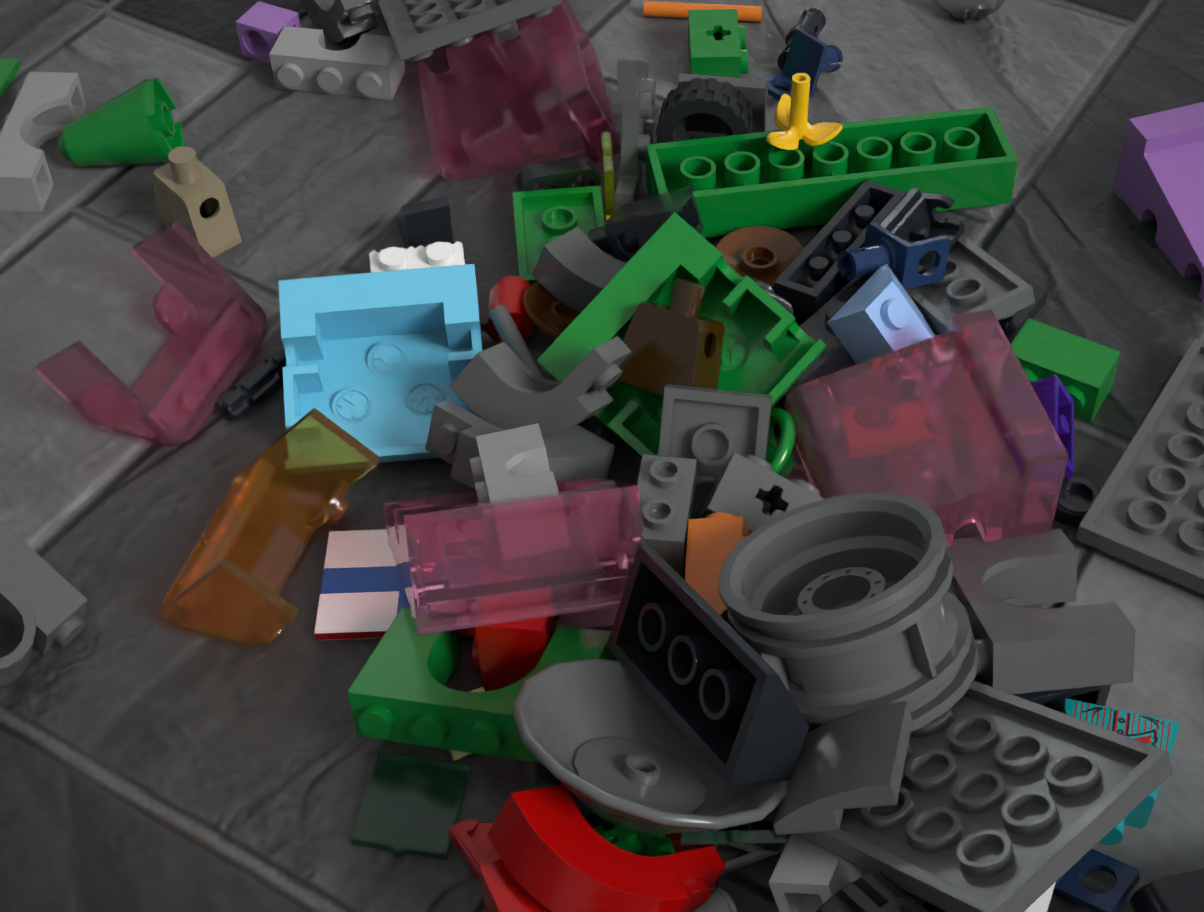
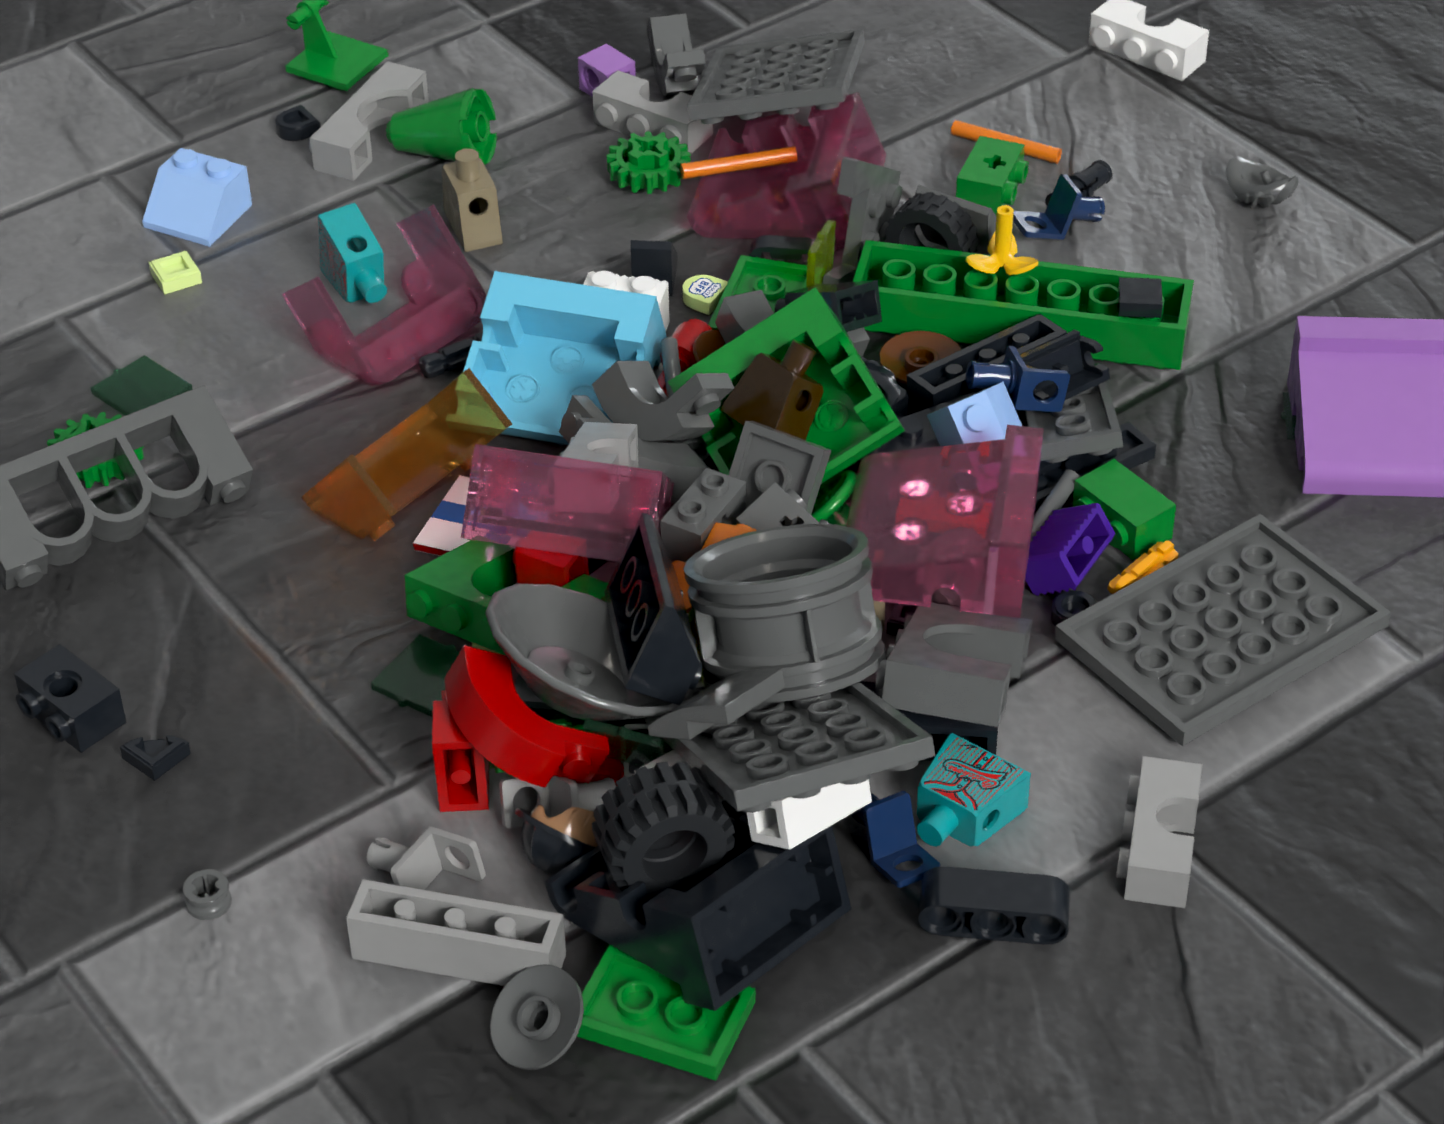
camera: 20 degrees right, 5 degrees down
none -> teal torso [318,203,387,303]
none -> green gear [607,131,691,194]
none -> orange bar [680,146,798,179]
none -> yellowish green tile [682,275,728,315]
none -> light orange axle [1107,540,1179,594]
none -> black tile [1118,277,1163,318]

